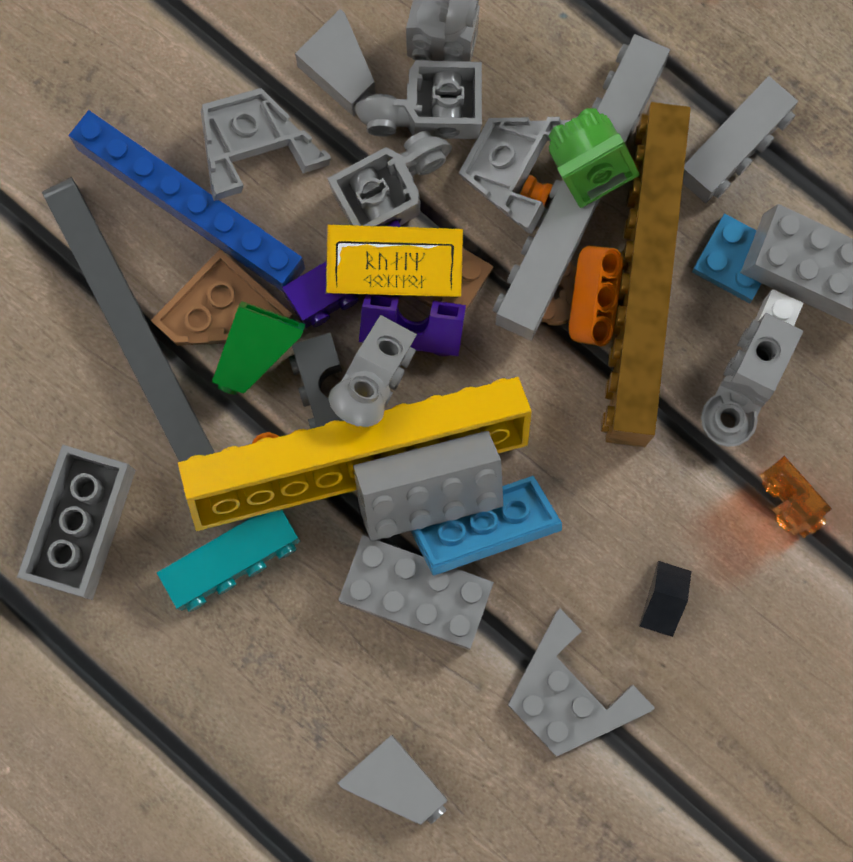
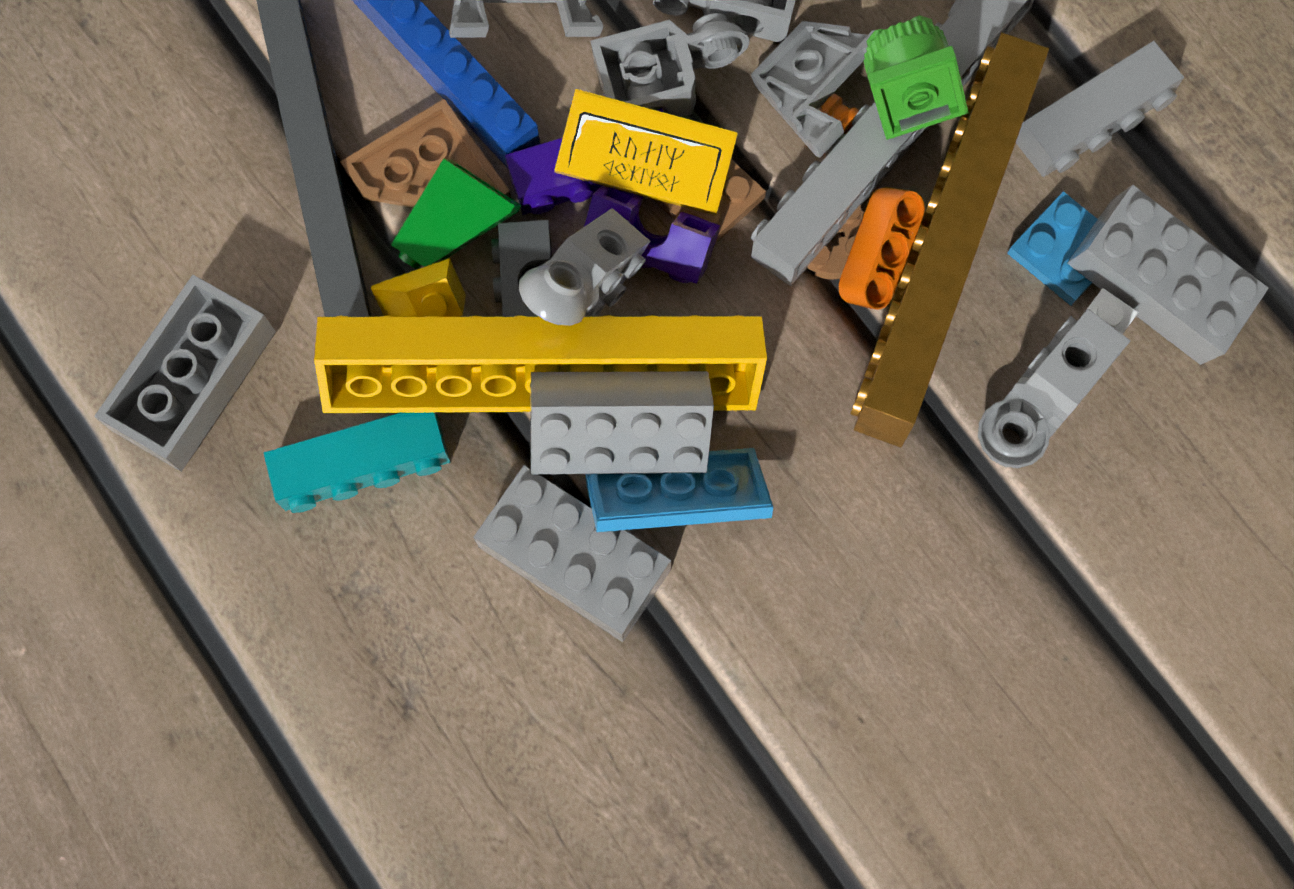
camera: 15 degrees right, 5 degrees down
light grey slope [338,735,448,825] -> none
light grey wing [508,608,655,756] -> none
black slope [639,561,692,637] -> none
clear orange plate [759,455,832,538] -> none
none -> yellow slope [371,258,466,317]

